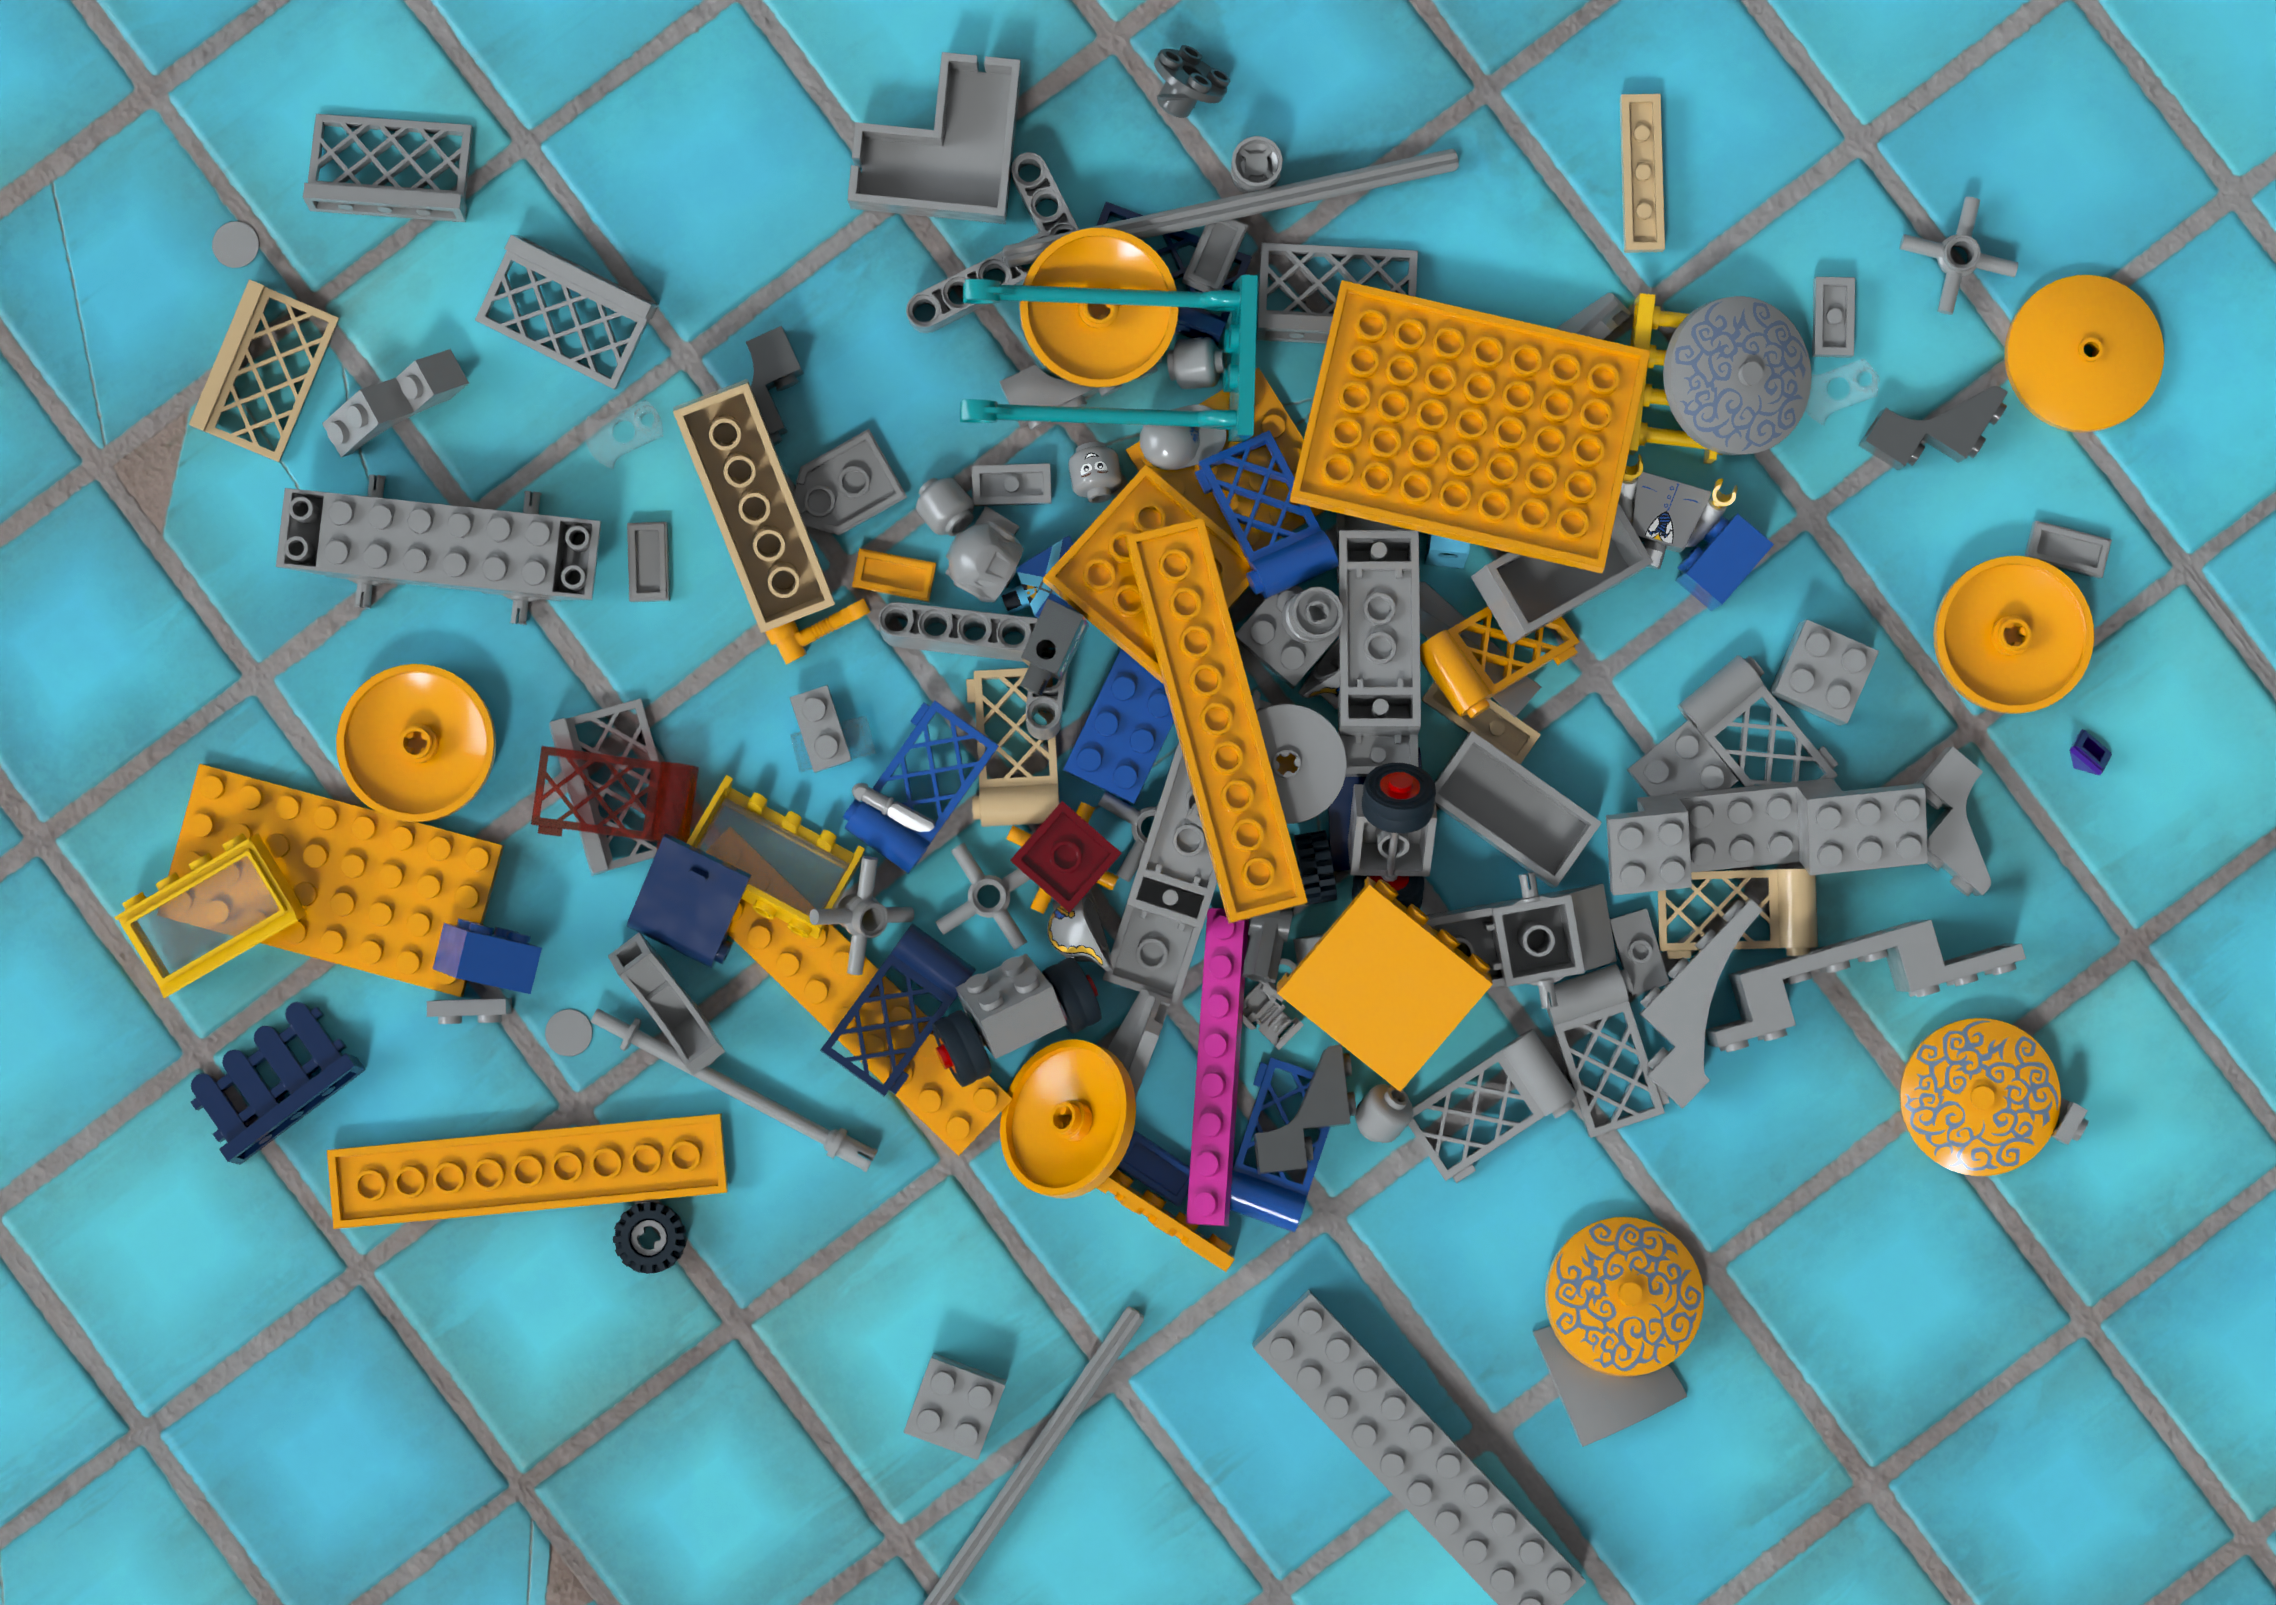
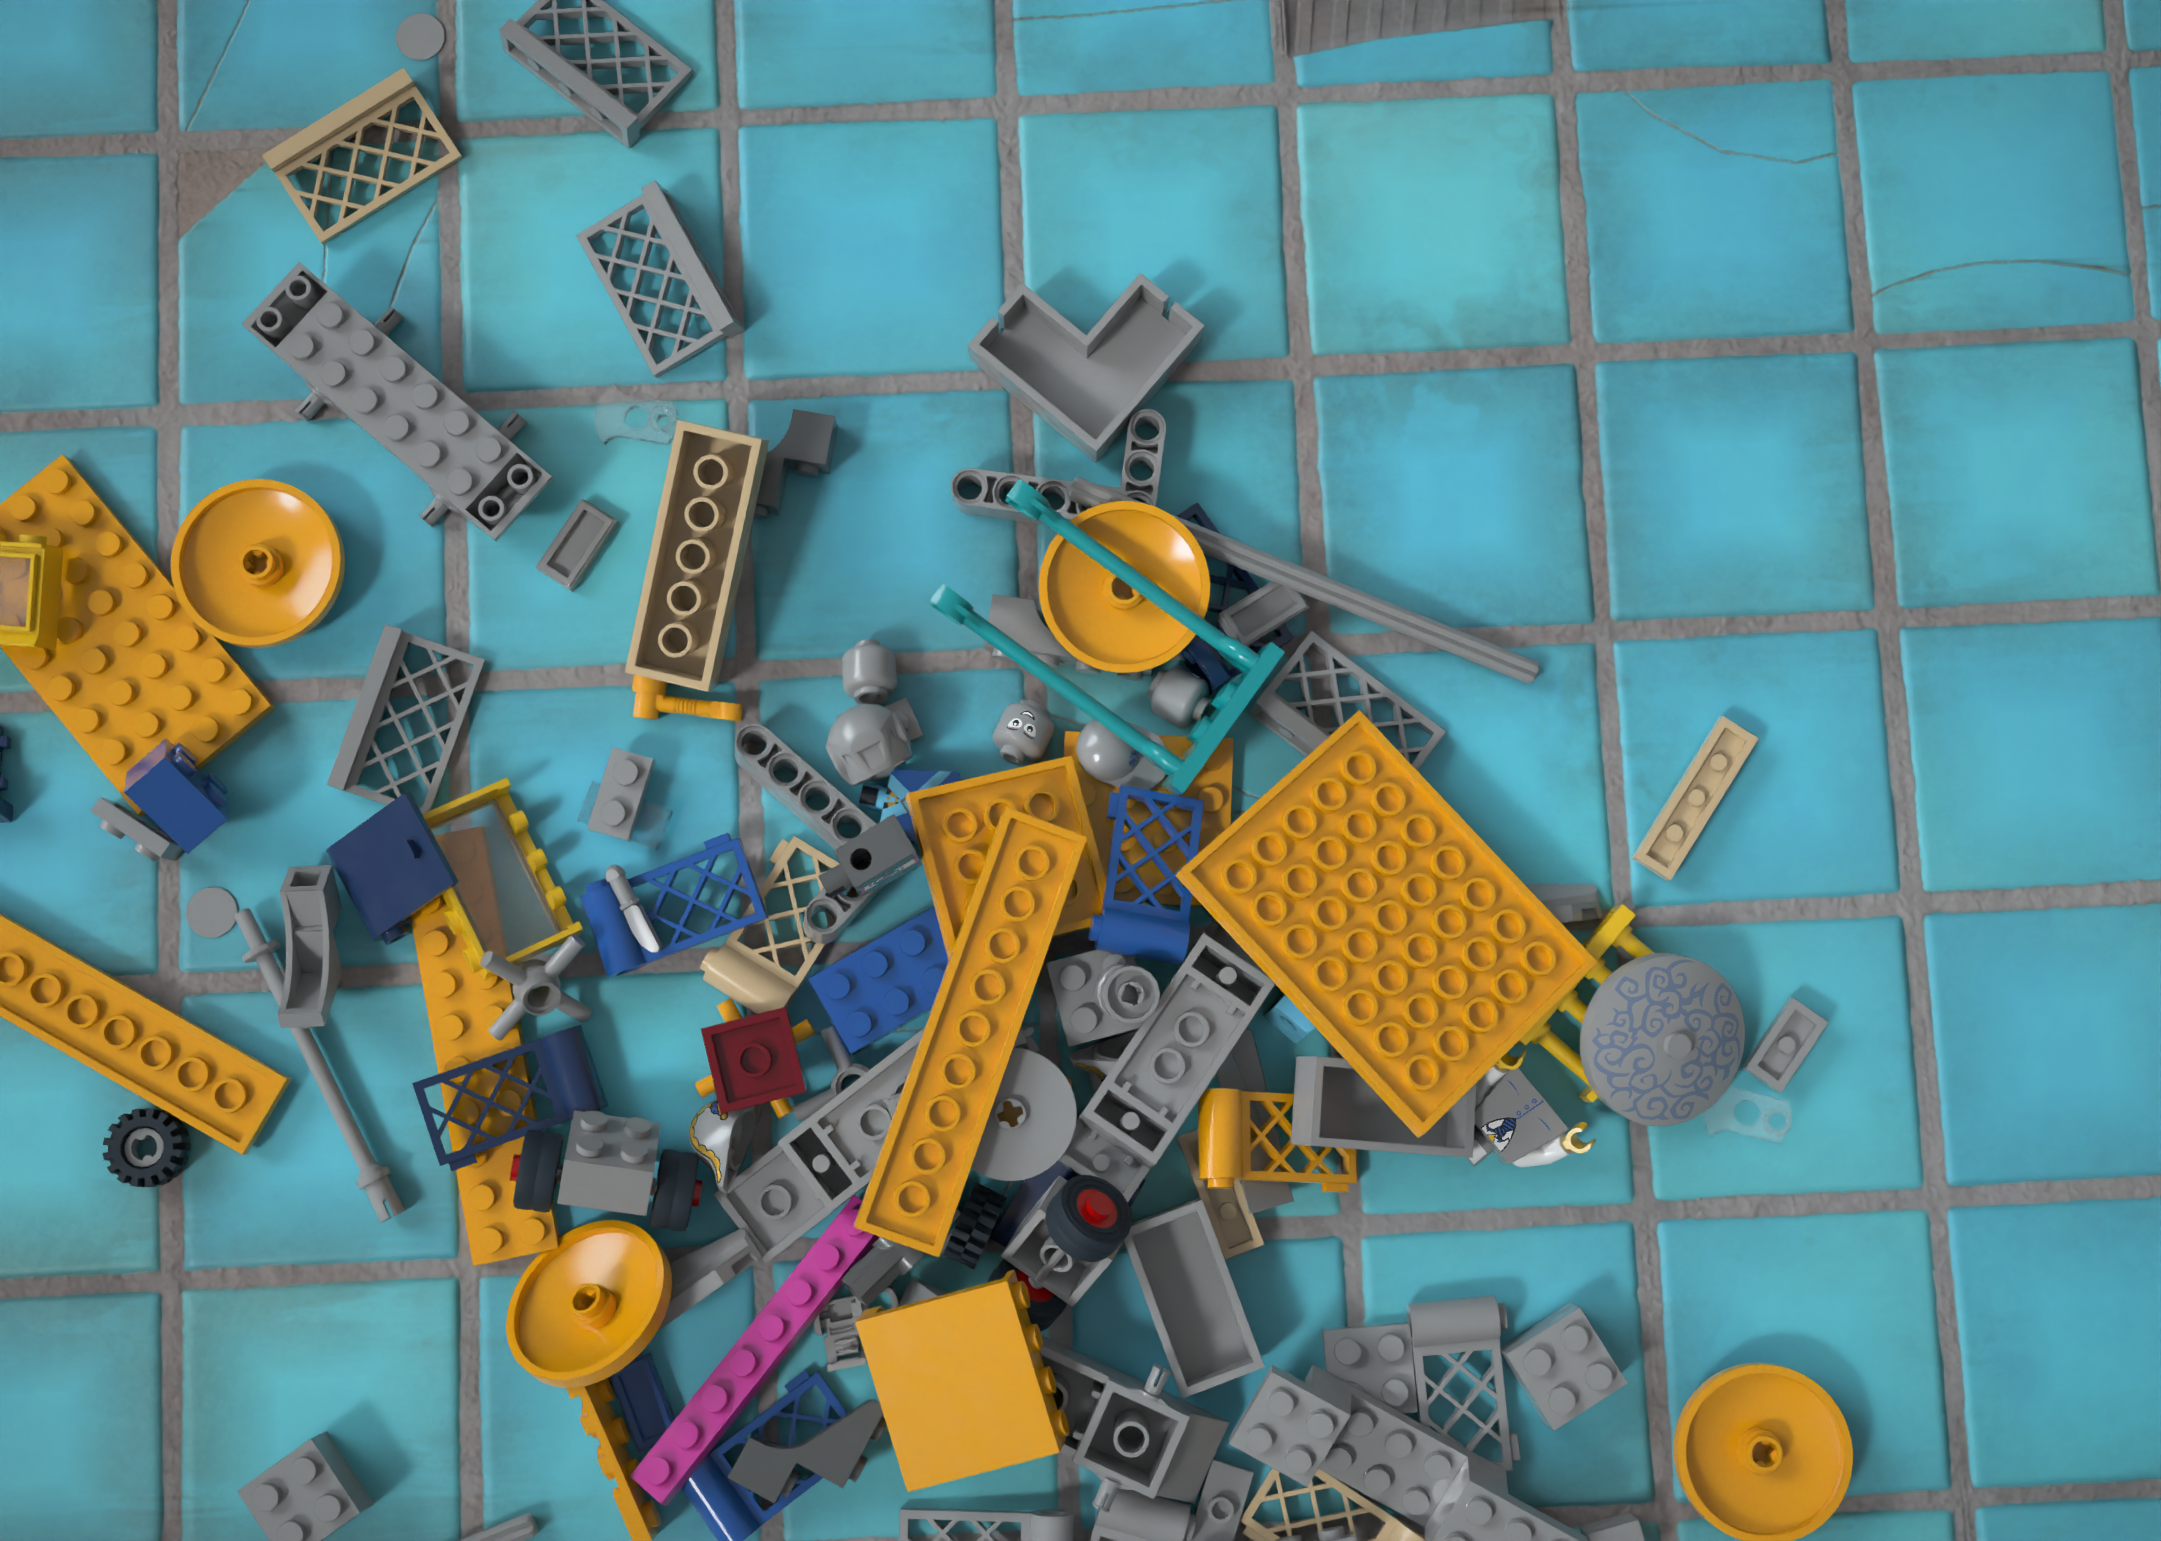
camera: 30 degrees right, 5 degrees down
light grey arch [322,349,469,457] -> none
clear red piece [531,746,699,850] -> none
light grey tile [793,429,907,536] -> none
light orange tile [852,548,937,602] -> none
light grey bar [935,843,1030,950] -> none
light grey plate [972,463,1052,506] -> none
dark grey plate [1154,45,1230,118] -> none
light grey wheel [1230,136,1283,194] -> none
light grey head [1355,1084,1414,1143] -> none
blue brick [1675,513,1774,611] -> none
dark grey arch [1858,386,2008,470] -> none
light grey bar [1899,197,2019,315] -> none
light orange dish [2004,275,2164,433] -> none
light grey tile [2025,521,2112,579] -> none

